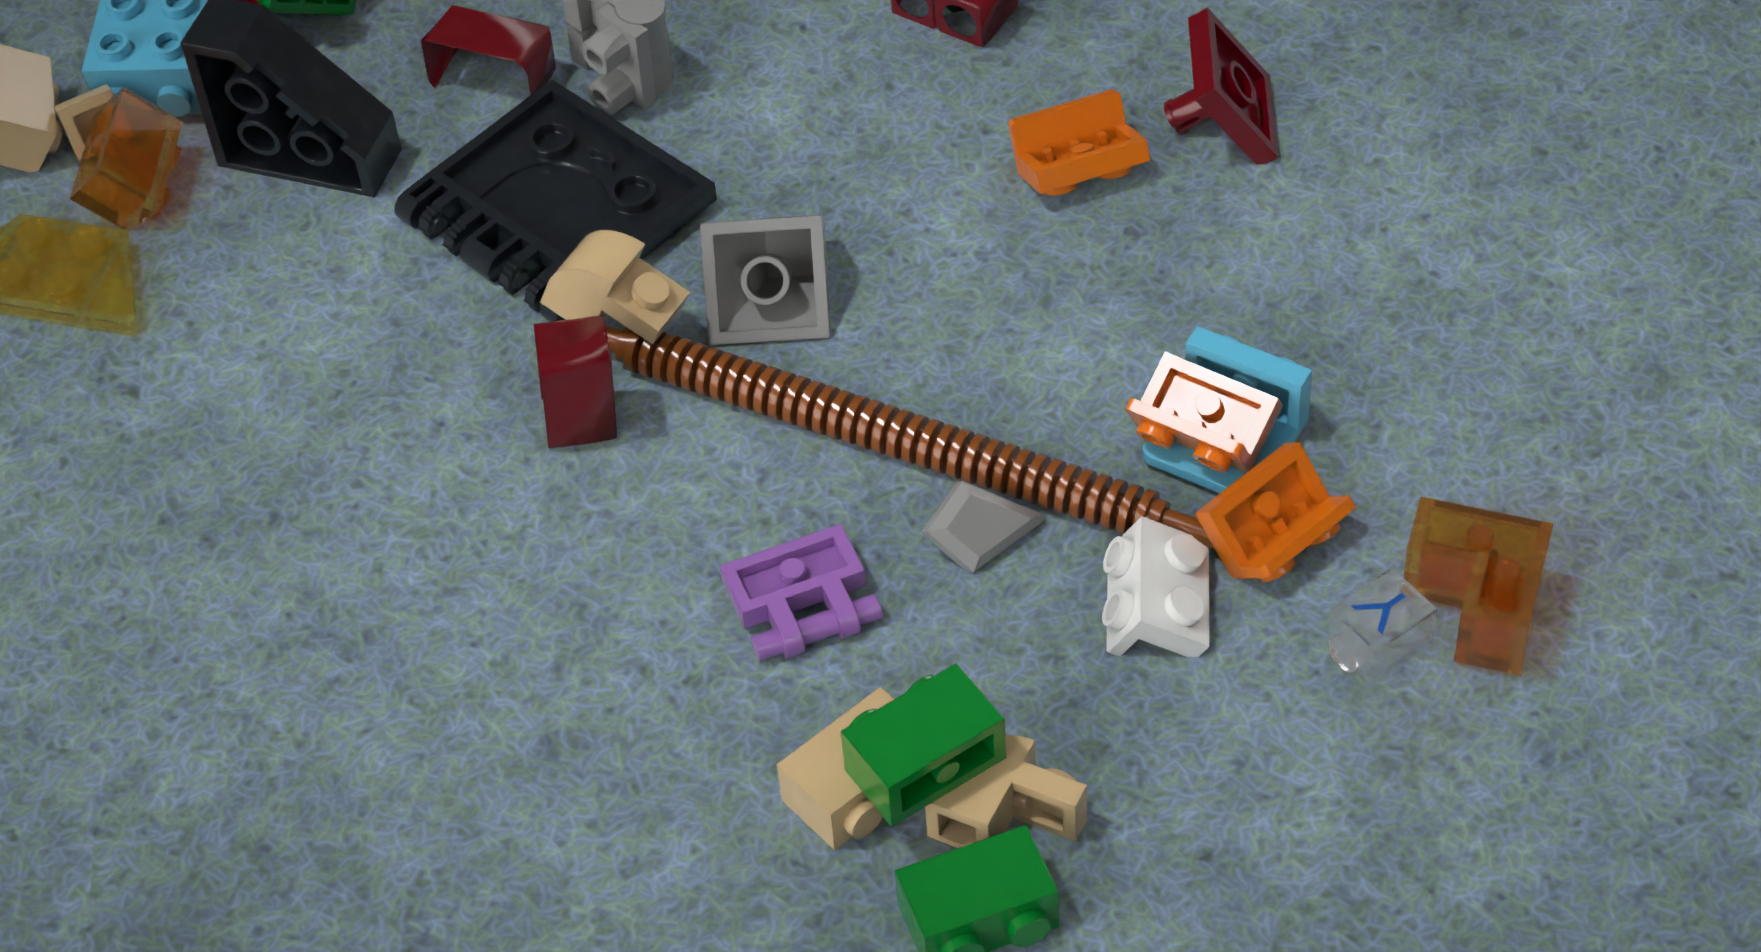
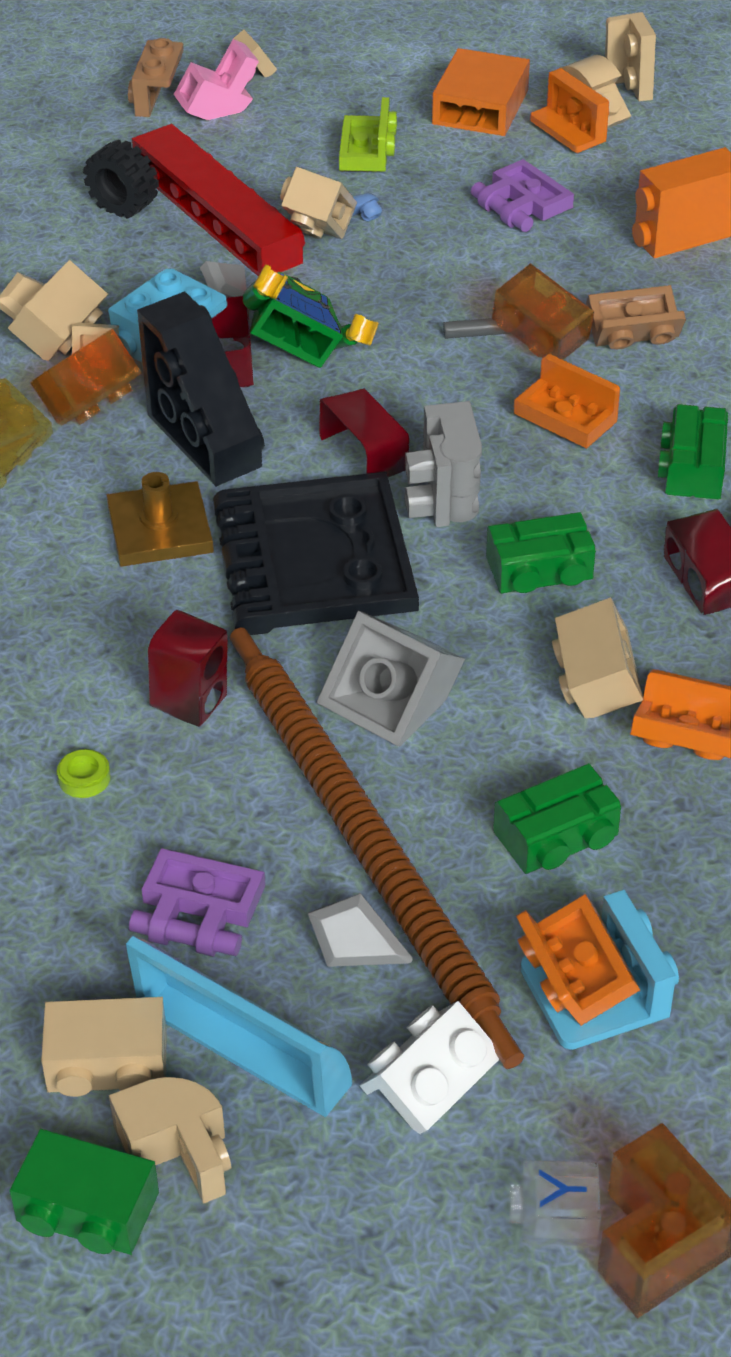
camera: 35 degrees right, 5 degrees down
tan brick [540,230,690,344] -> none
green brick [841,663,1006,827] -> none
orange bracket [1195,442,1356,582] -> none
none -> lime tile [57,749,111,798]
none -> pearl gold tile [106,472,214,567]
none -> medium azure slope [126,936,353,1118]
none -> green brick [486,512,596,594]
none -> green brick [493,763,621,874]
none -> tan brick [552,597,643,718]

